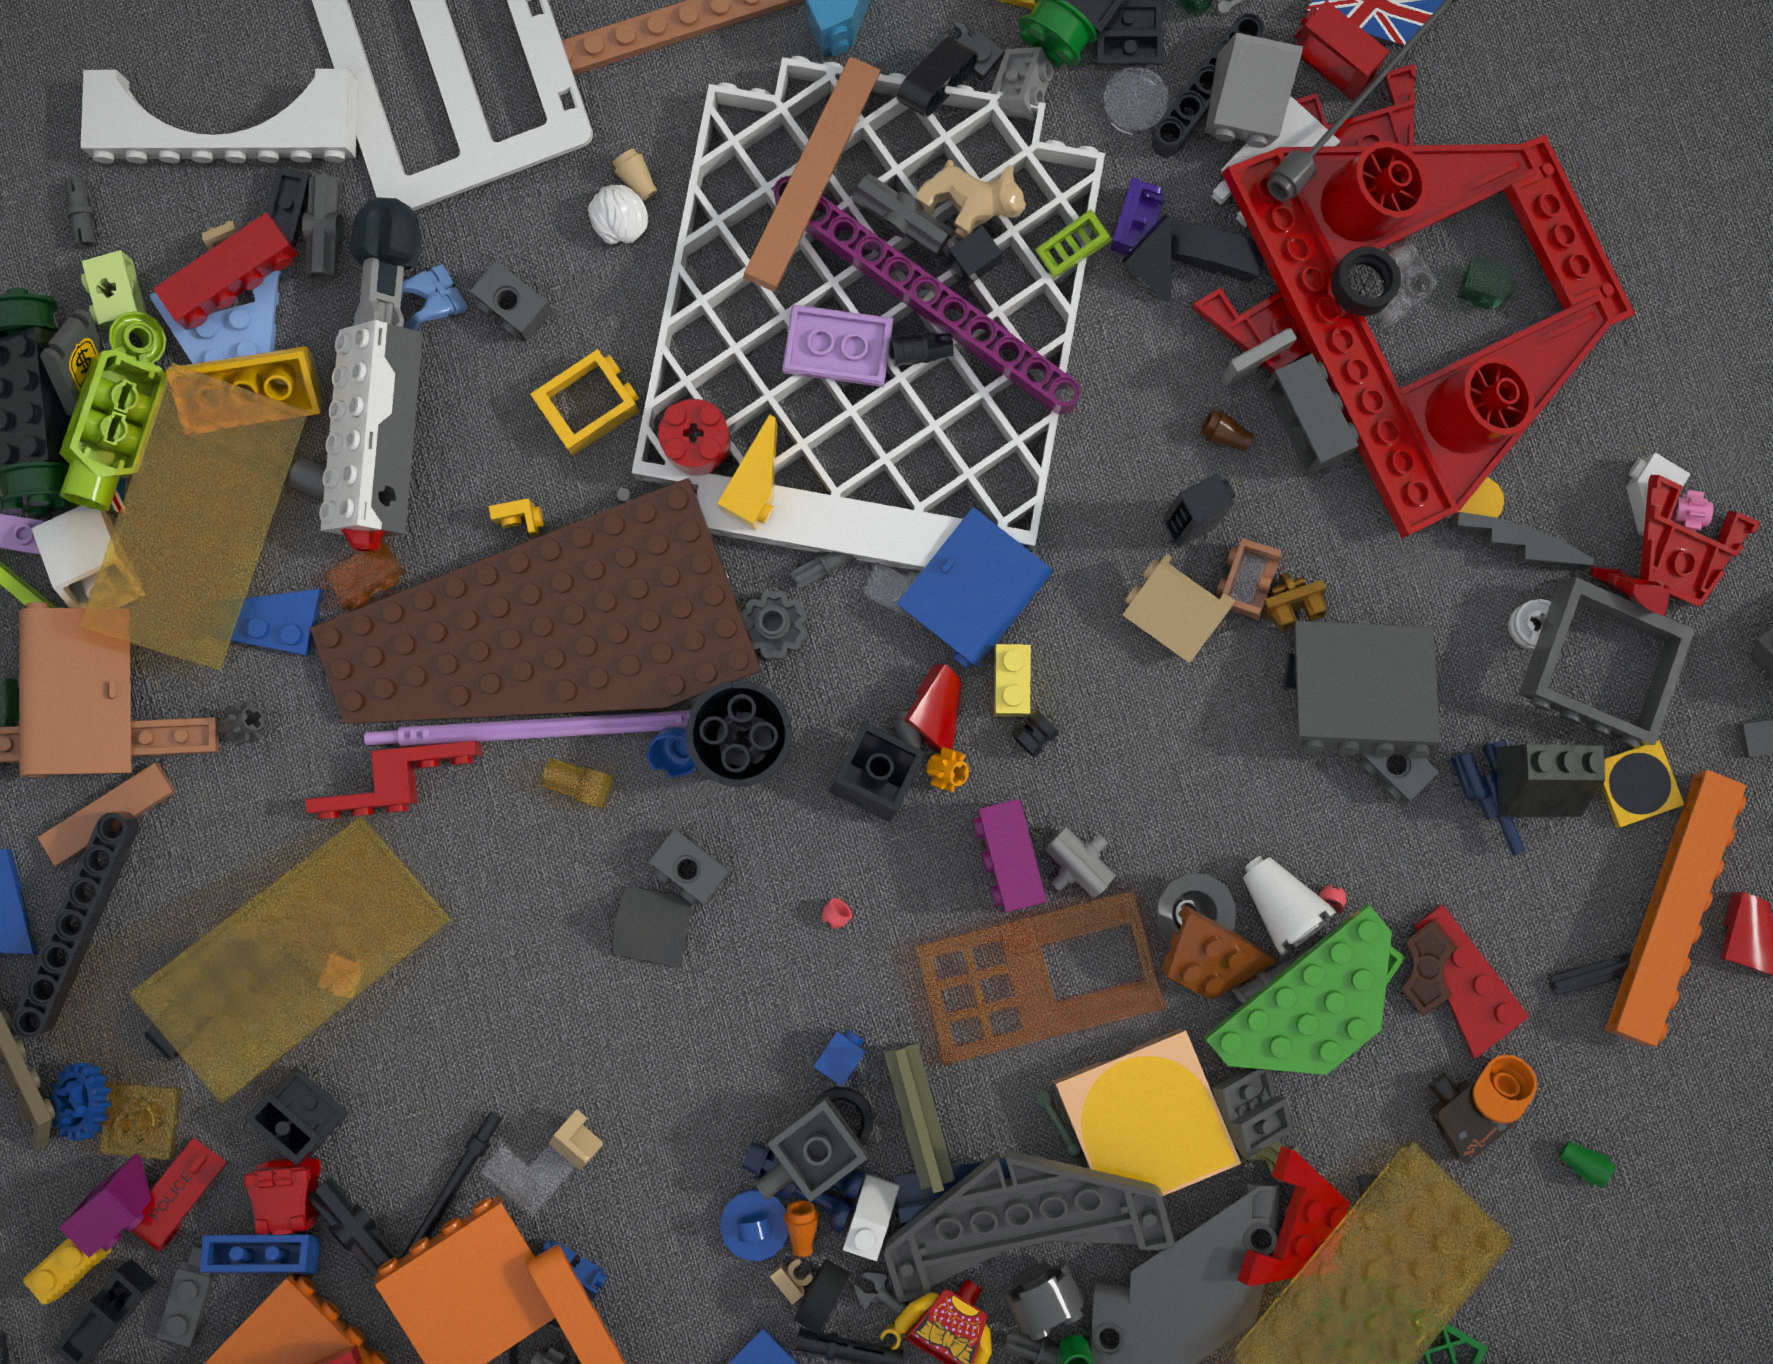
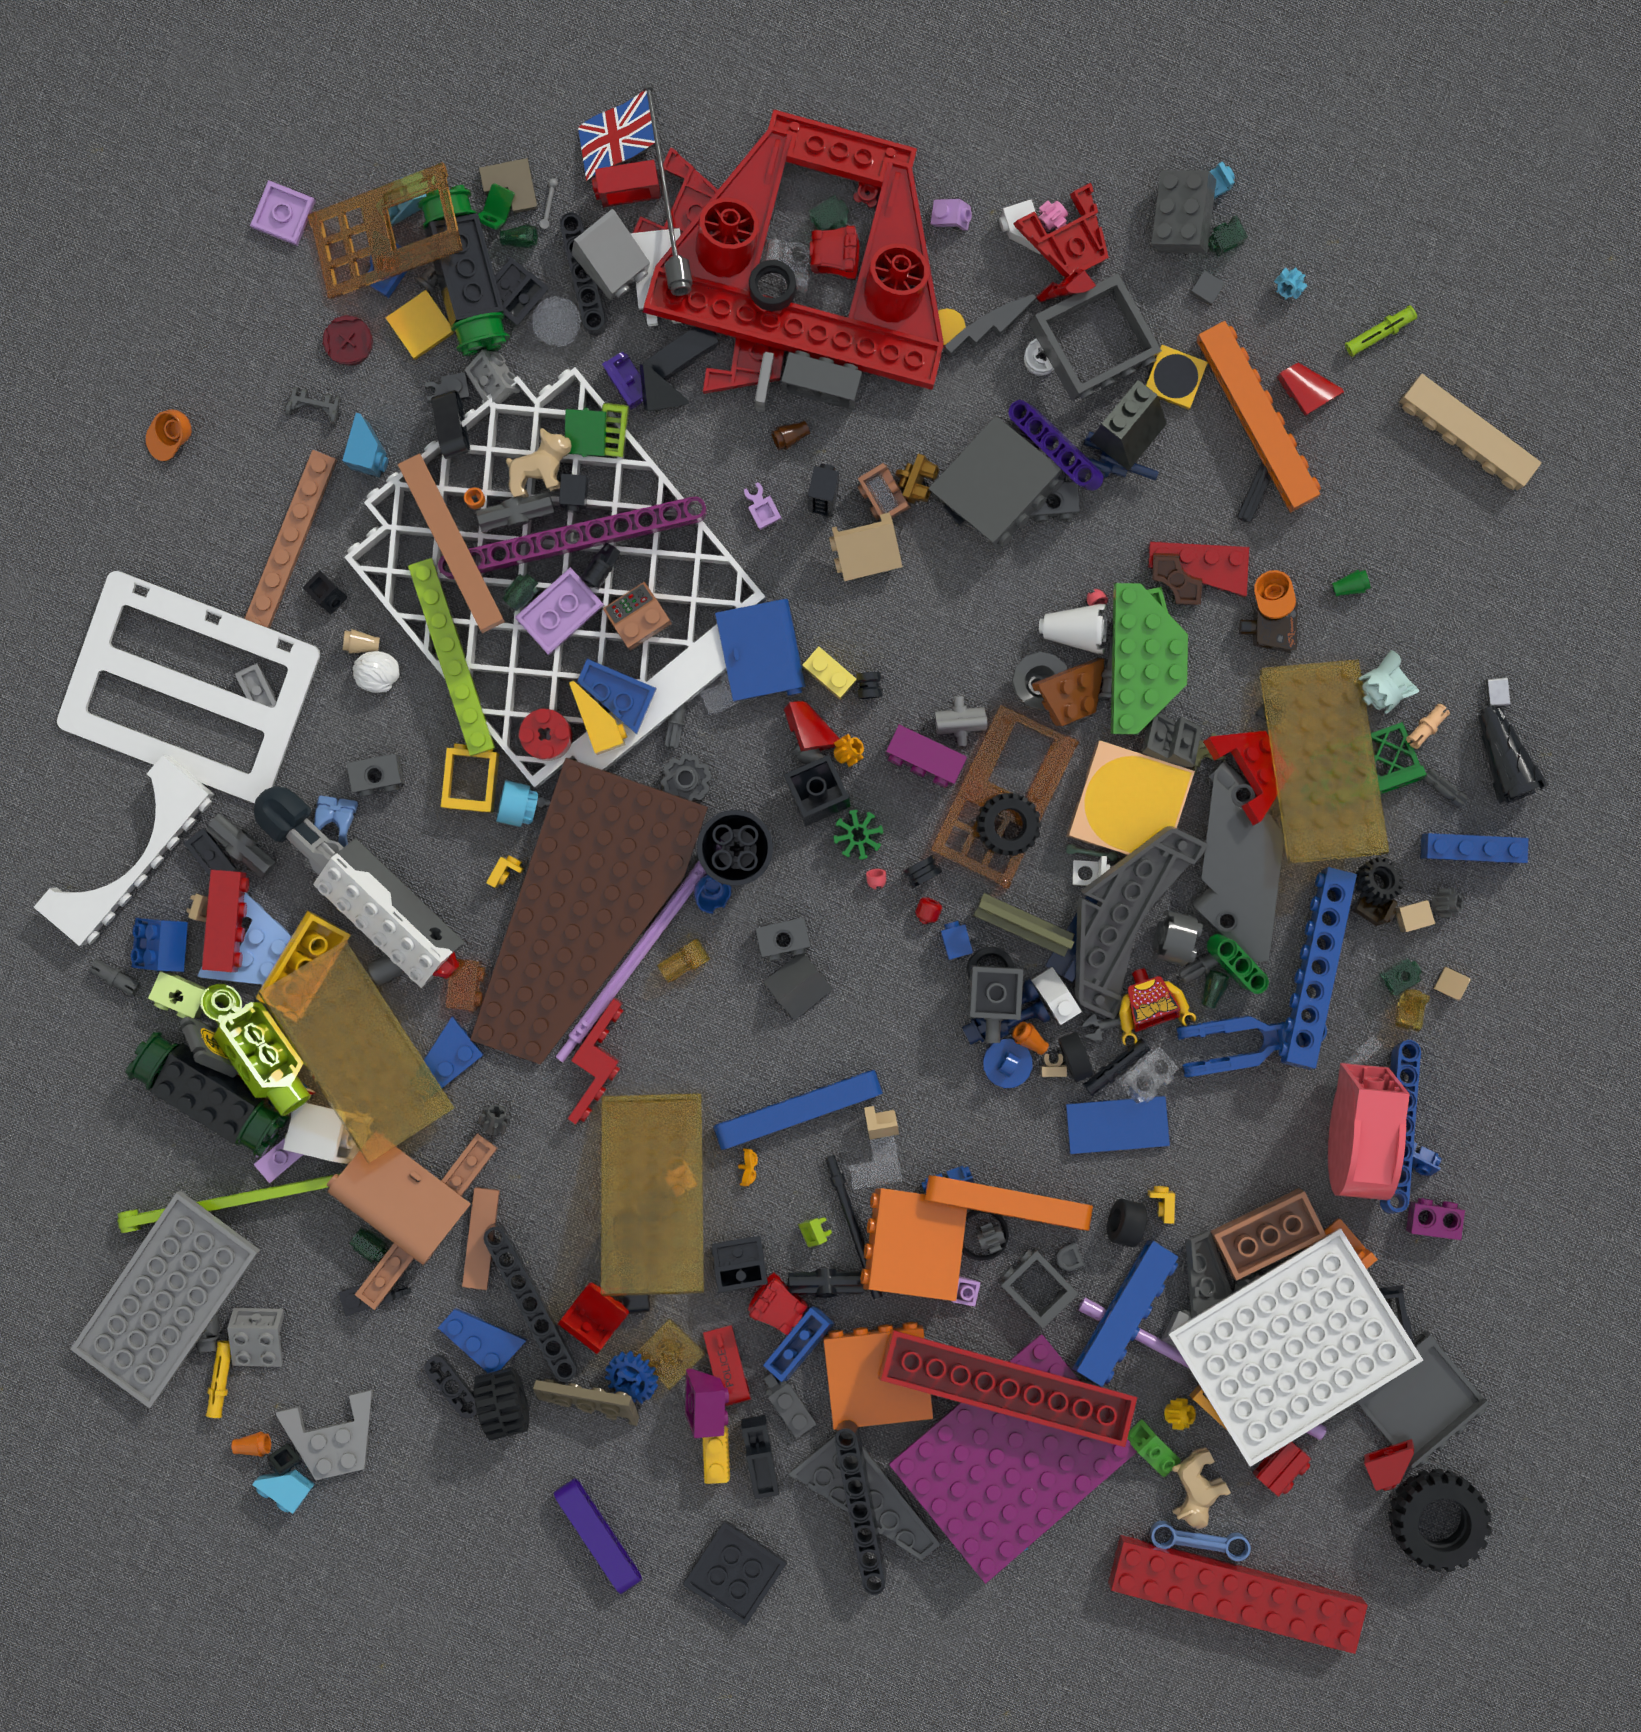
camera: 50 degrees left, 5 degrees up
none -> blue slope [131,918,188,972]
none -> light grey hinge [235,663,277,708]
none -> black bracket [302,570,347,614]
none -> lime plate [408,558,495,756]
none -> orange hinge [464,487,485,510]
none -> medium azure piece [496,780,538,827]
none -> clear green brick [502,573,539,611]
none -> red bracket [558,1282,629,1354]
none -> green piece [565,408,606,457]
none -> blue wing [577,659,657,734]
none -> nougat slope [603,582,672,651]
none -> blue beam [713,1070,883,1150]
none -> light orange piece [738,1148,758,1186]
none -> lavender plate [744,482,782,530]
none -> lime tile [798,1218,832,1247]
none -> red piece [810,226,860,279]
none -> green gear [833,810,883,860]
none -> red plate [854,182,881,208]
none -> black wheel [903,855,942,889]
none -> red piece [915,897,942,924]
none -> lavender bracket [931,199,972,230]
none -> black tyre [976,793,1041,856]
none -> dark purple beam [1008,400,1103,491]
none -> white bracket [1072,856,1110,886]
none -> light aqua hat [1359,650,1419,714]

